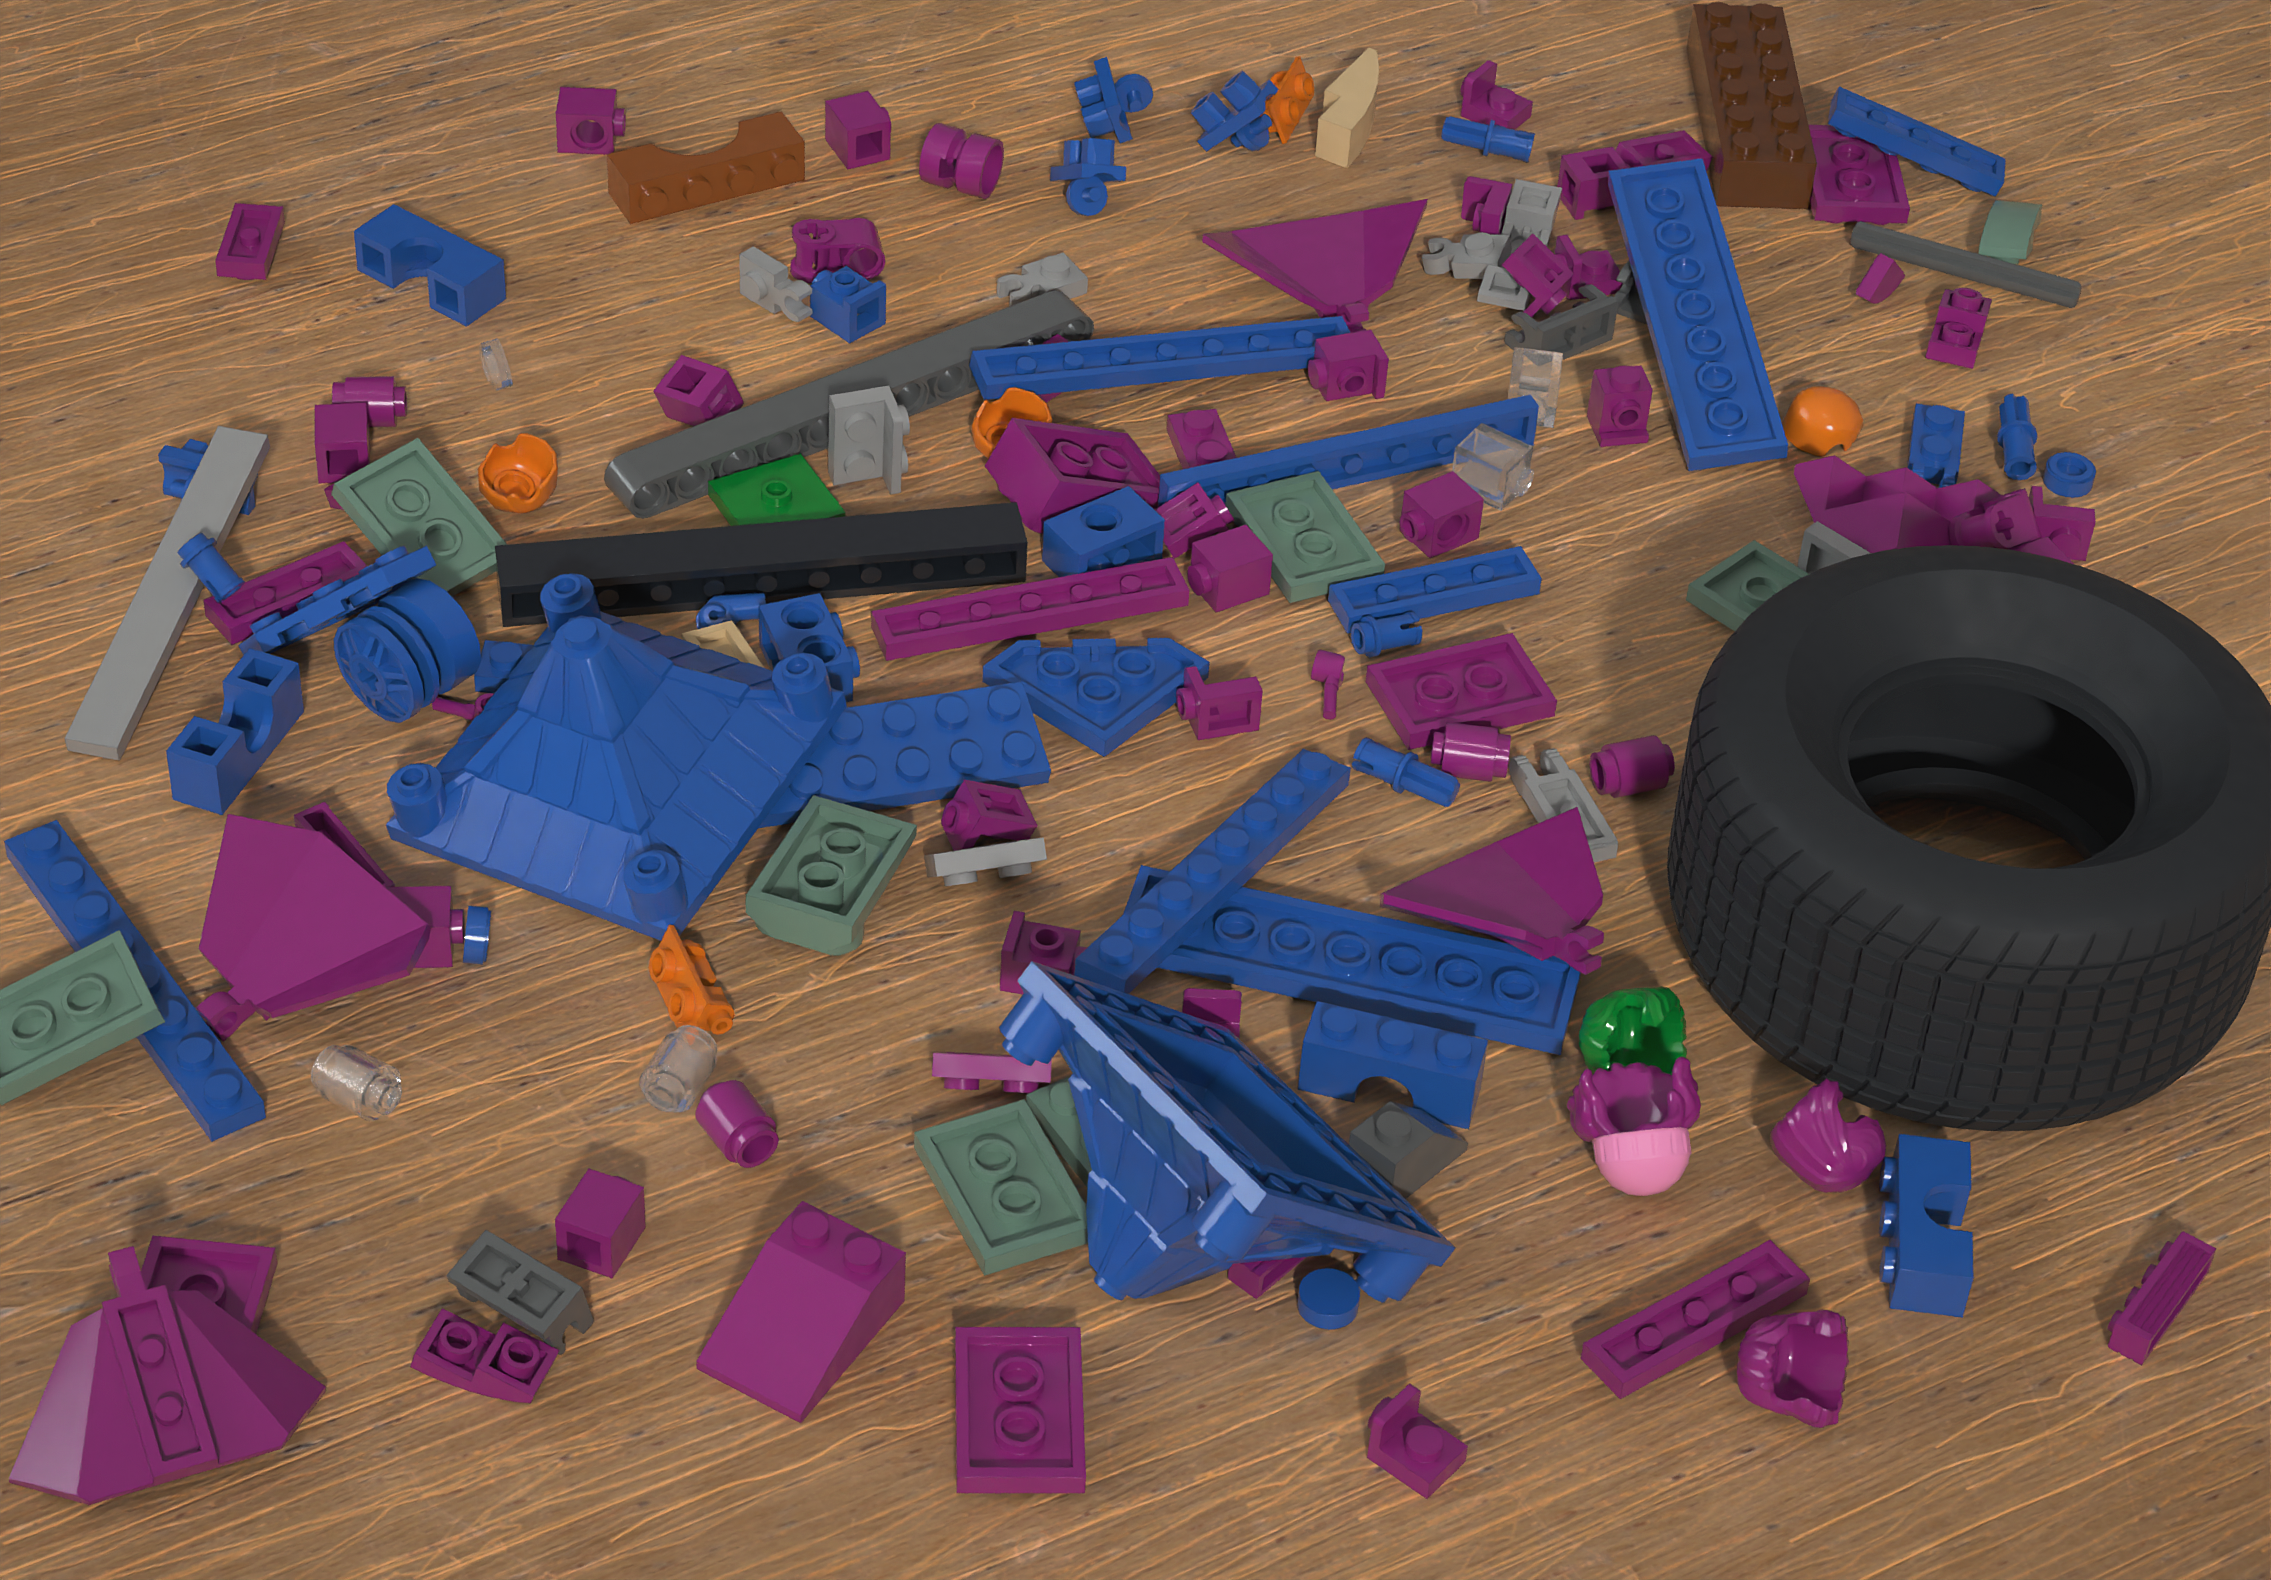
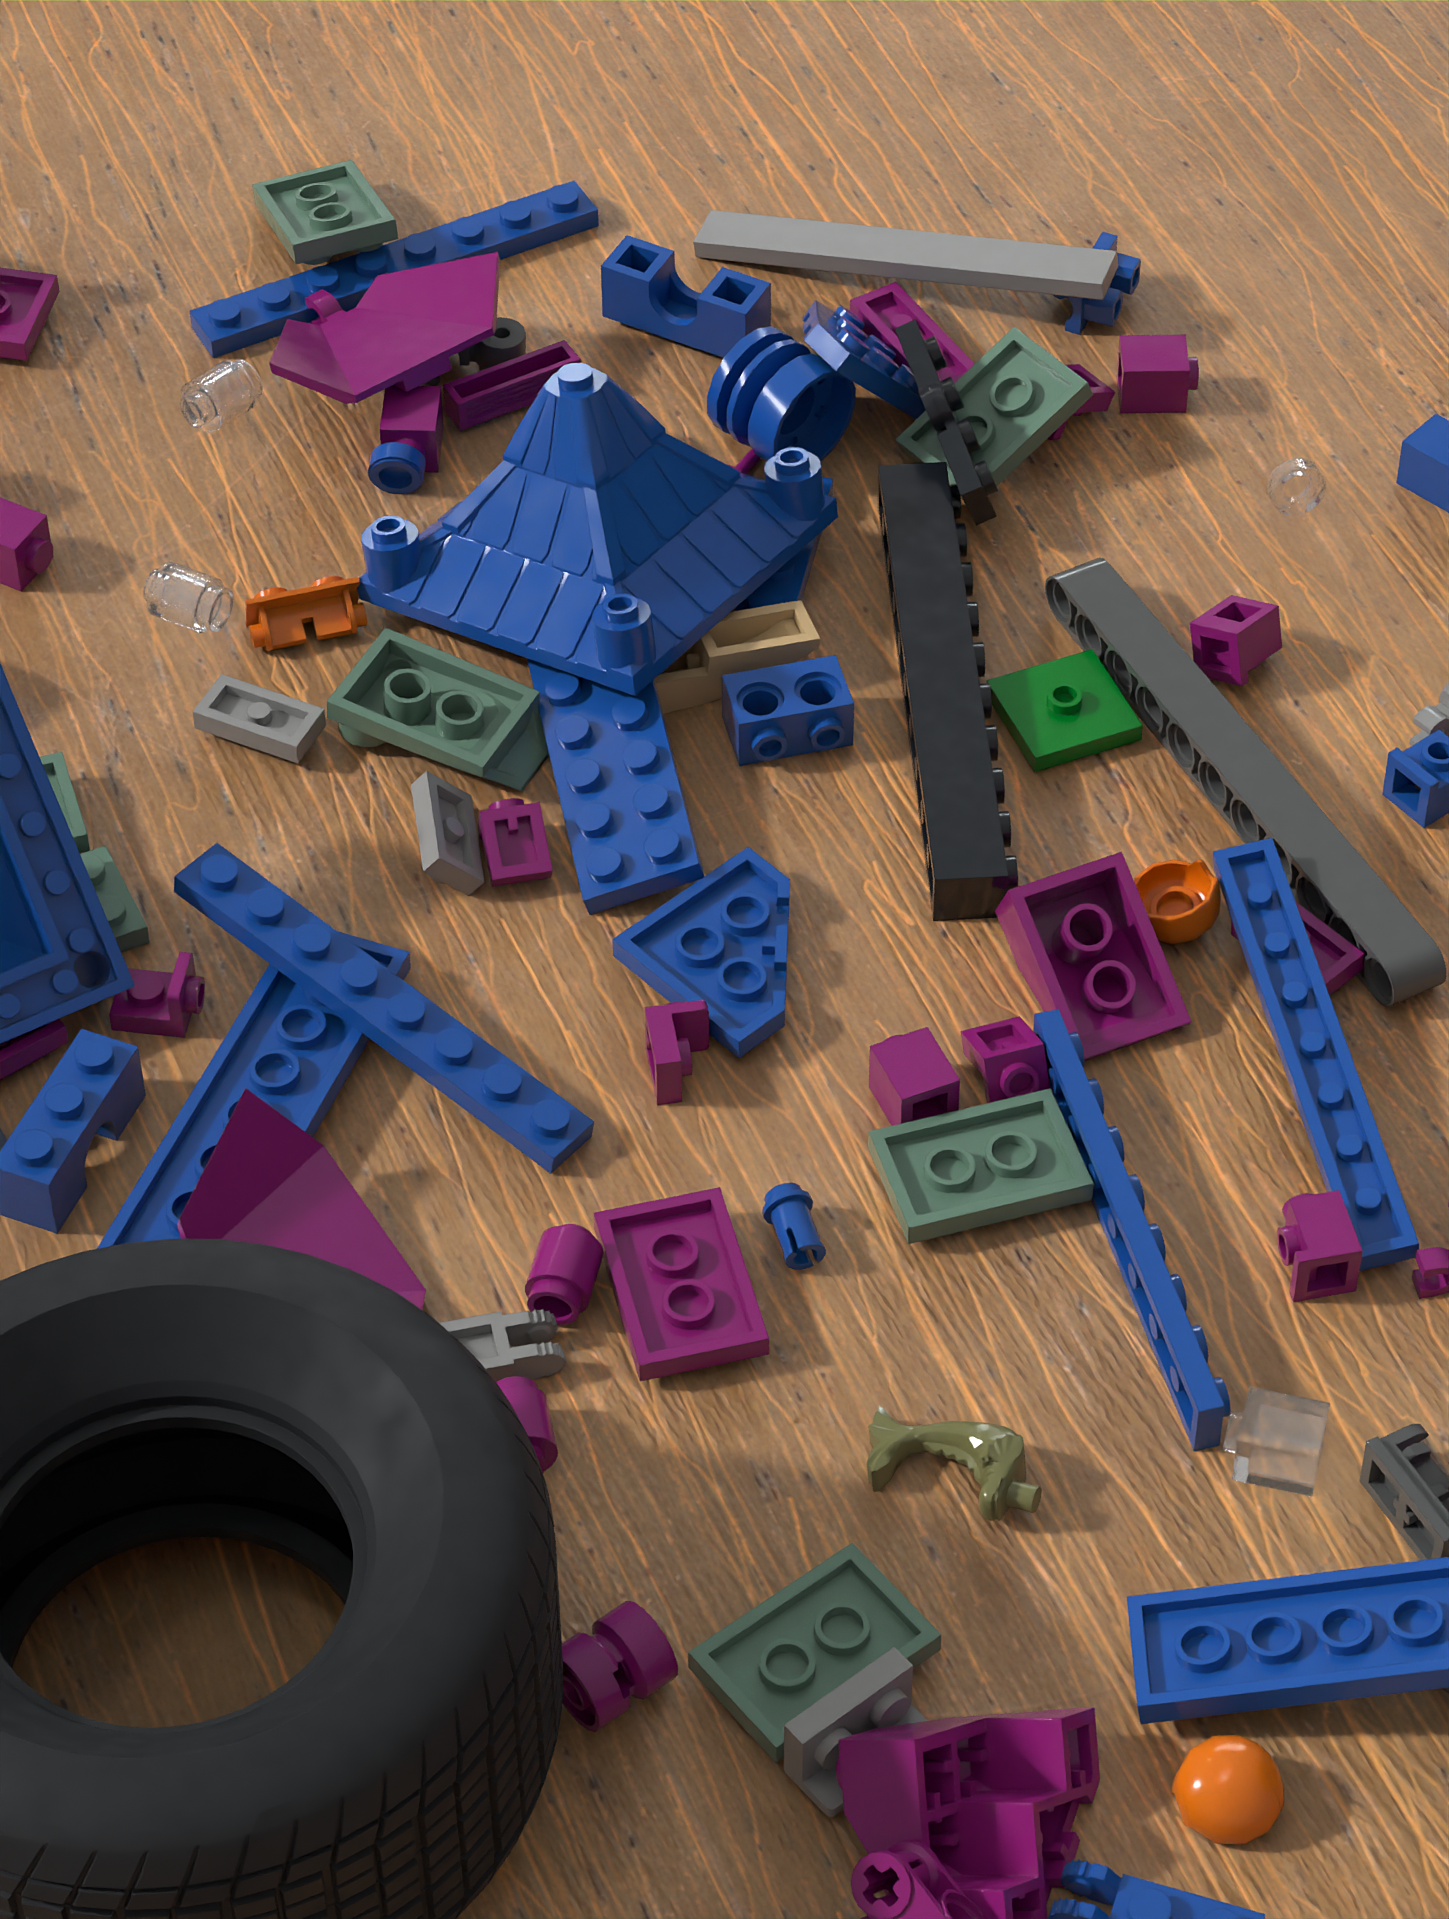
camera: 100 degrees right, 5 degrees up
blue pin [177,533,245,604] -> none
magenta brick [332,376,407,427] -> none
orange hair [478,433,558,513] -> none
magenta brick [695,1080,779,1168] -> none
blue arm [696,593,766,629] -> none
light grey bracket [828,385,910,495] -> none
magenta plate [871,557,1190,661] -> none
magenta plate [932,1051,1052,1093] -> none
magenta brick [1000,911,1088,995] -> none
blue brick [1042,486,1165,577] -> none
magenta plate [1167,409,1237,469] -> none
magenta hand [1311,649,1345,720] -> none
blue plate [1328,546,1542,634] -> none
blue axle [1352,737,1460,807] -> none
magenta brick [1399,471,1484,559] -> none
clear brick [1452,423,1534,511] -> none
magenta brick [1587,365,1653,447] -> none
none -> light grey plate [193,674,326,763]
none -> olive animal [867,1405,1042,1521]
none -> black hinge [895,320,998,526]

